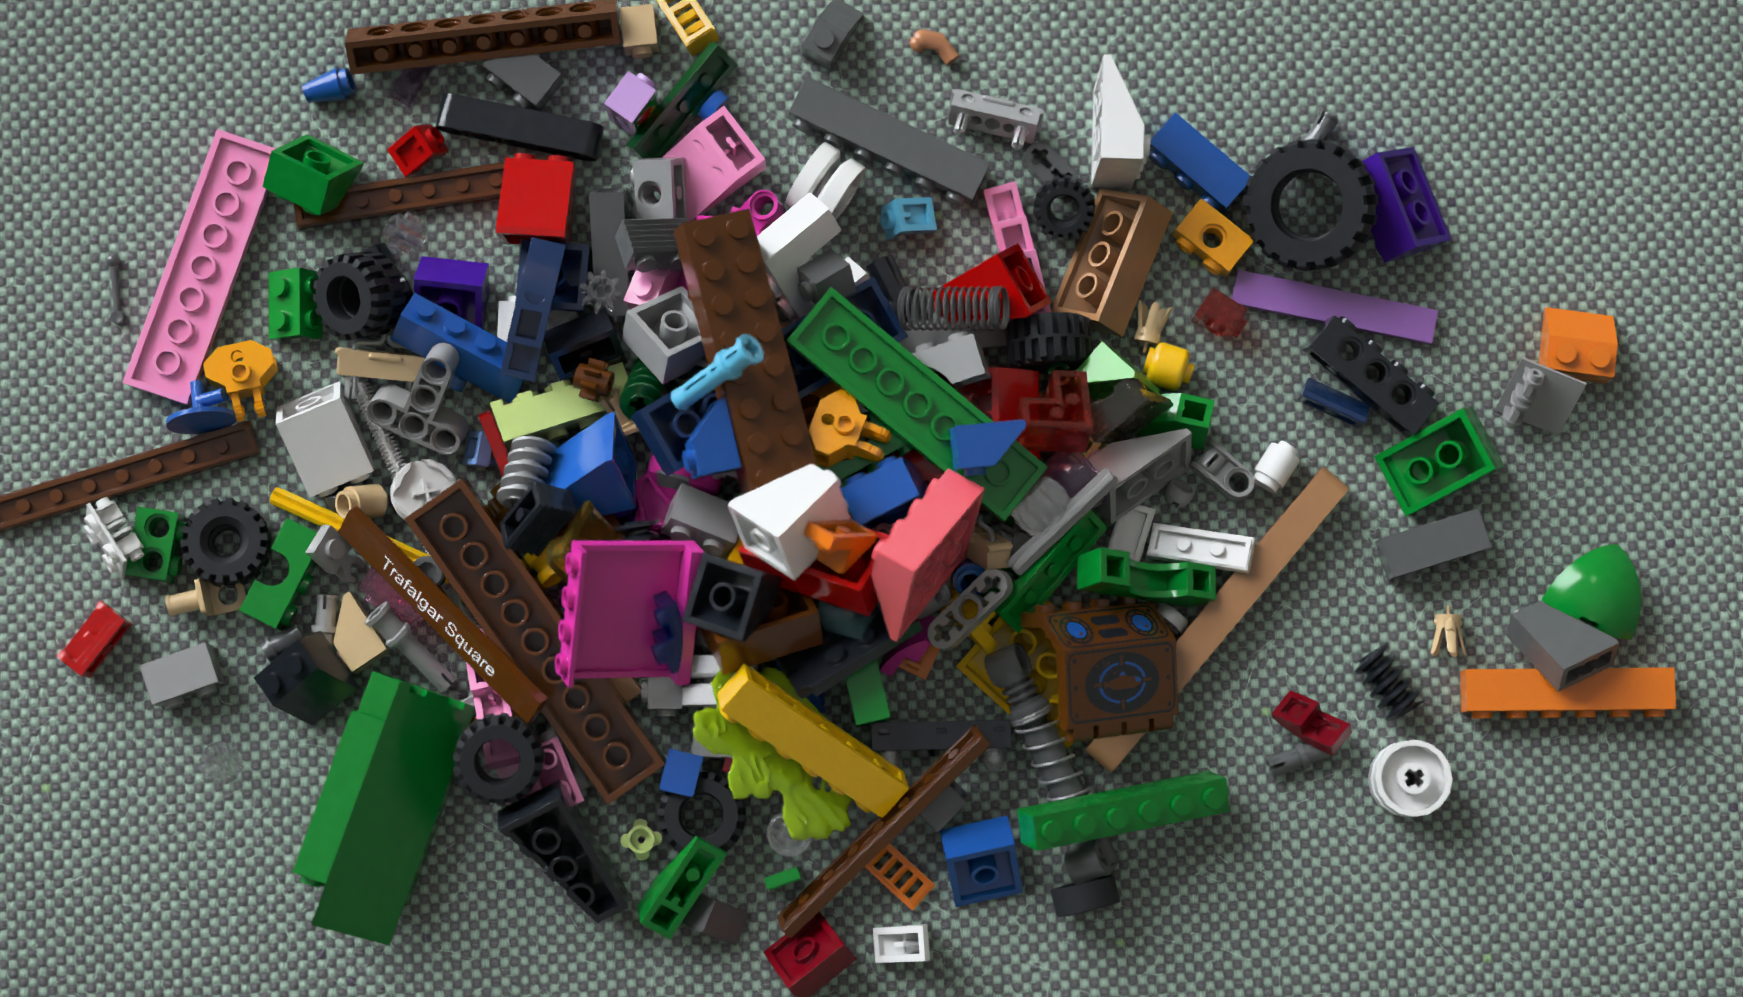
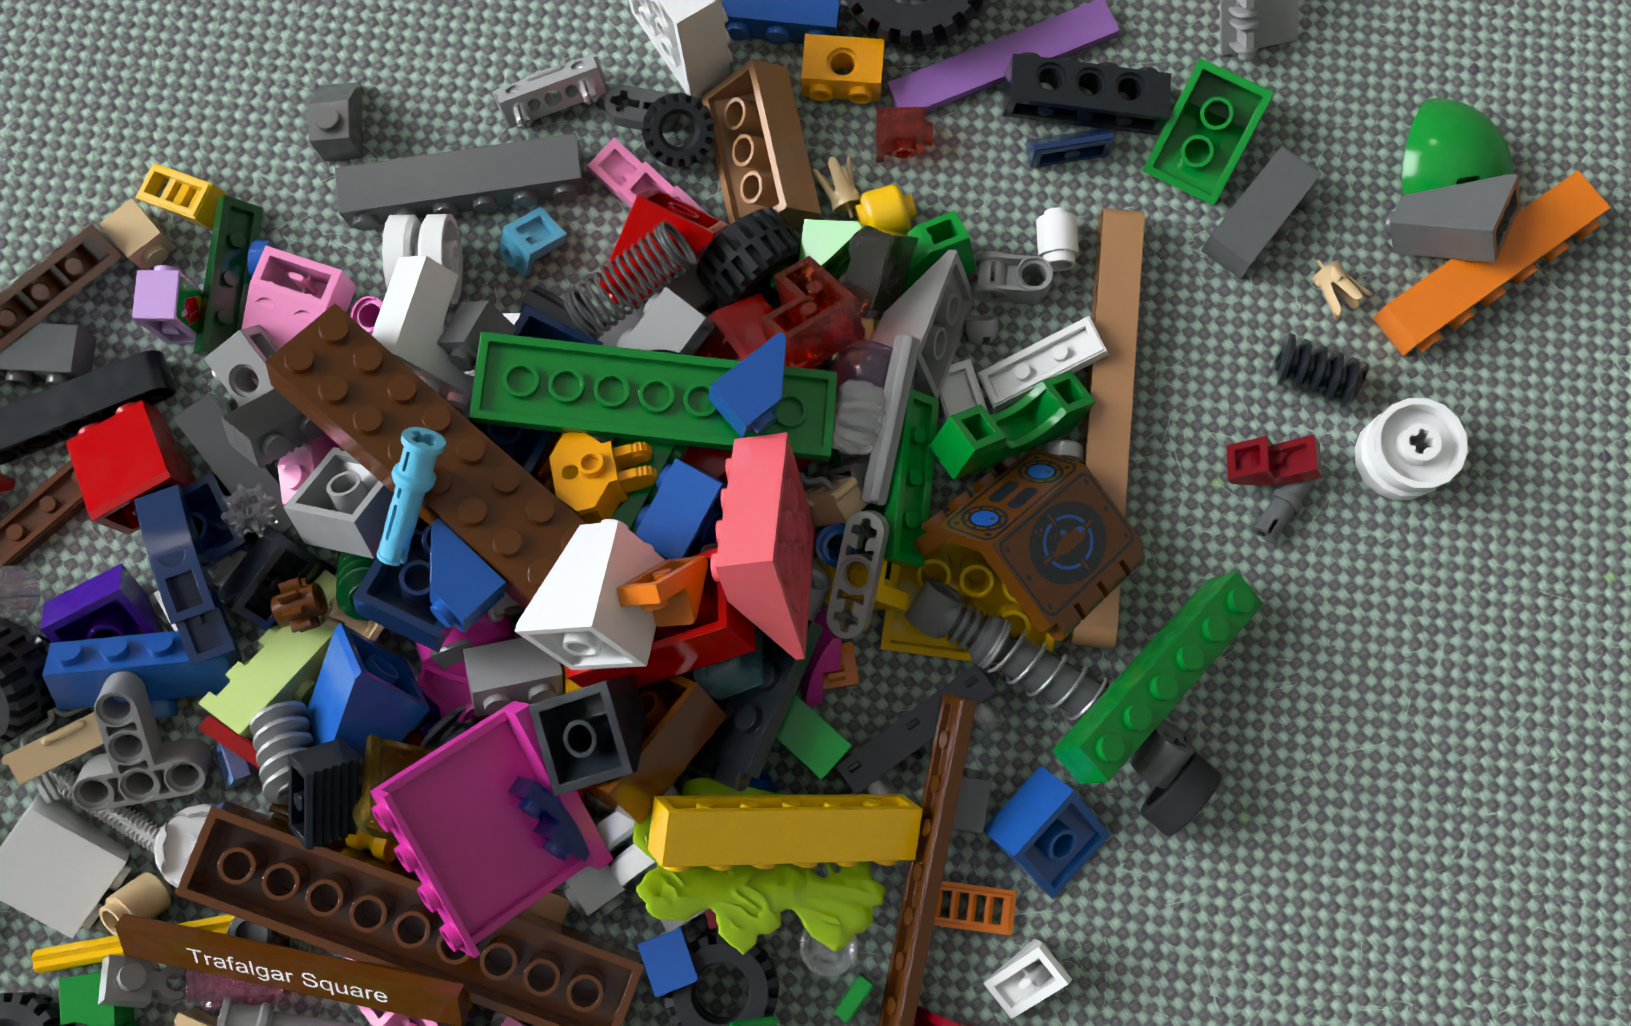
camera: 30 degrees left, 5 degrees down
nougat arm [909,29,960,66] -> none

